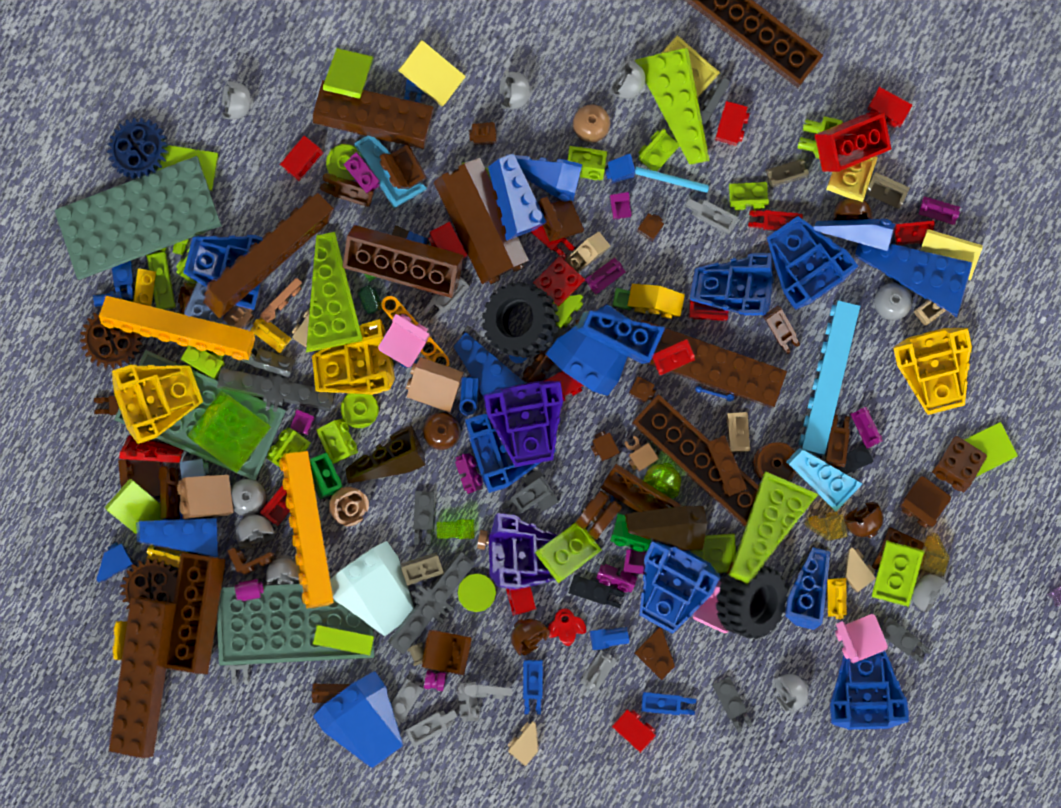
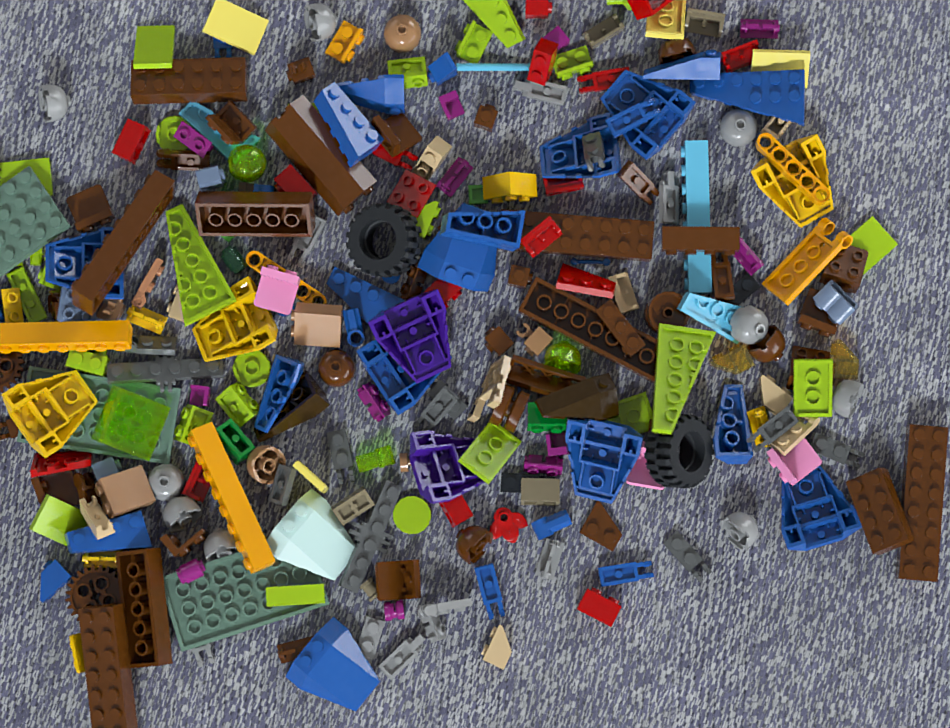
camera: 10 degrees left, 0 degrees up
none -> reddish brown bracket [66,184,115,233]
none -> tan hinge [79,495,115,540]
none -> sand blue brick [195,165,227,191]
none -> clear neon green cylinder [228,144,267,182]
none -> blue wedge [254,354,304,433]
none -> dark grey panel [268,464,297,507]
none -> light yellow tile [292,461,329,494]
none -> light orange bracket [325,20,365,65]
none -> tan wing [467,355,512,423]
none -> dark tan panel [521,478,560,506]
none -> red brick [527,38,559,86]
none -> magenta panel [543,26,570,51]
none -> red wing [556,263,616,299]
none -> dark grey hinge [582,131,605,172]
none -> blue hinge [605,98,661,138]
none -> light grey hinge [659,171,679,225]
none -> reddish brown brick [661,226,740,256]
none -> light grey cylinder [730,305,769,344]
none -> dark grey hinge [746,406,799,453]
none -> light orange beam [755,133,830,206]
none -> light orange hinge [761,217,853,306]
none -> tan plate [770,417,820,456]
none -> sand blue brick [813,280,859,325]
none -> reddish brown brick [846,467,915,555]
none -> reddish brown brick [895,424,949,582]

